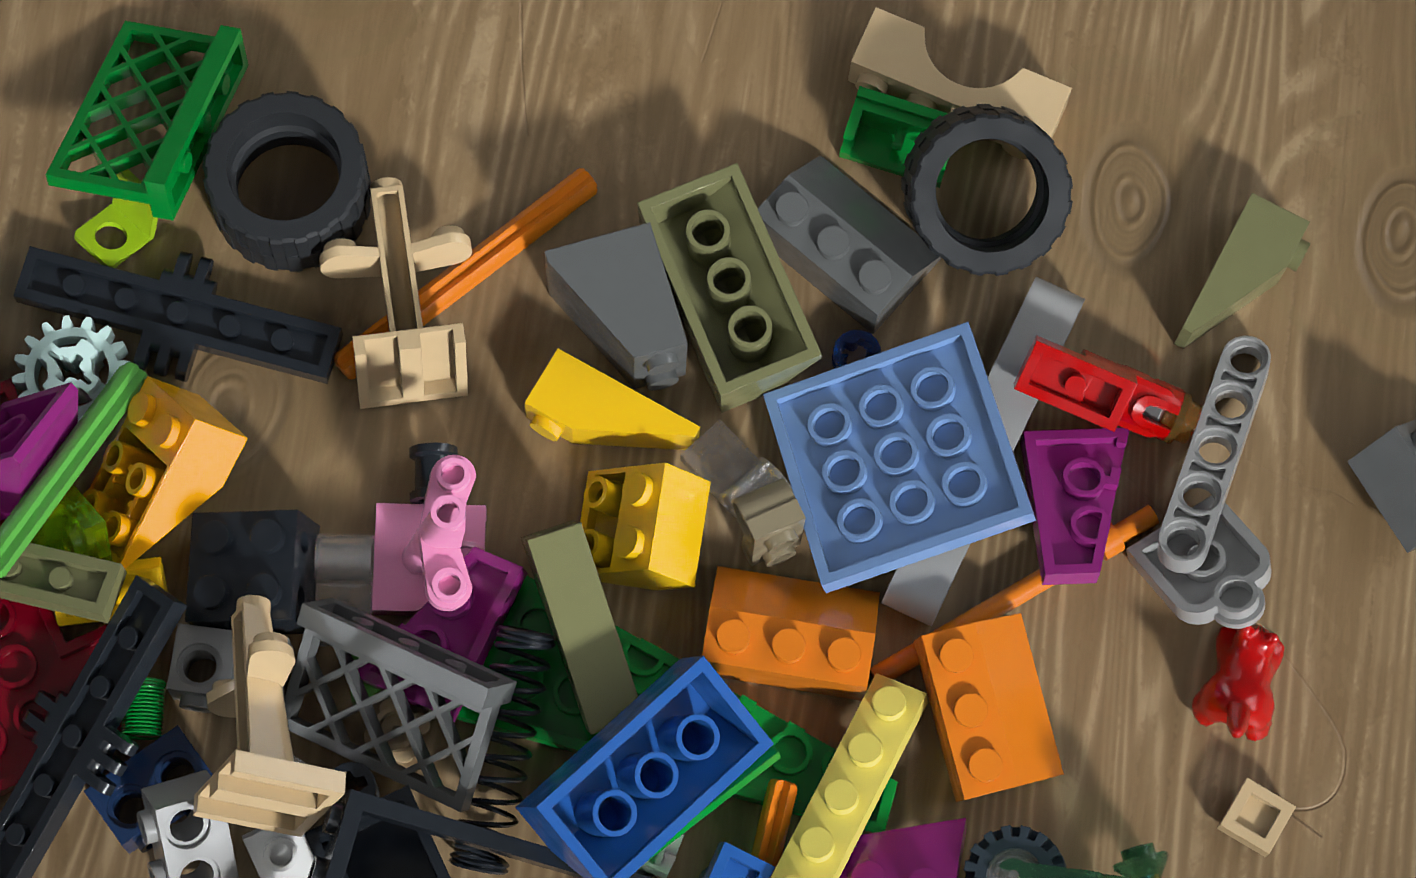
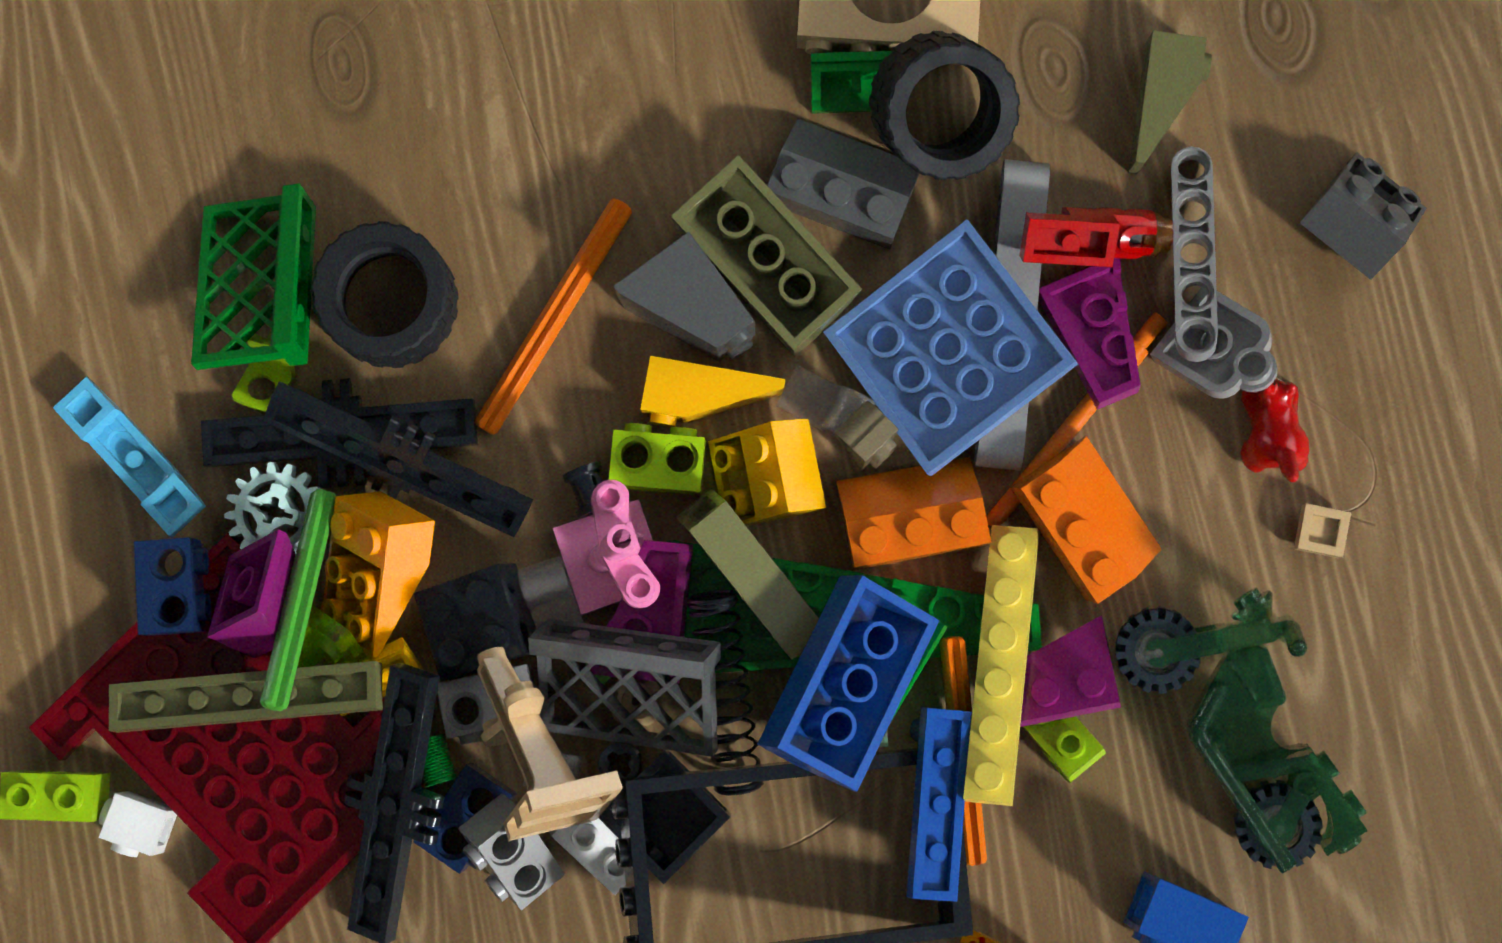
camera: 10 degrees left, 10 degrees up
tan piece [319,177,472,409] -> none
clear blue bush [832,330,881,369] -> none
none -> black hinge [263,381,533,537]
none -> lime brick [609,423,706,496]

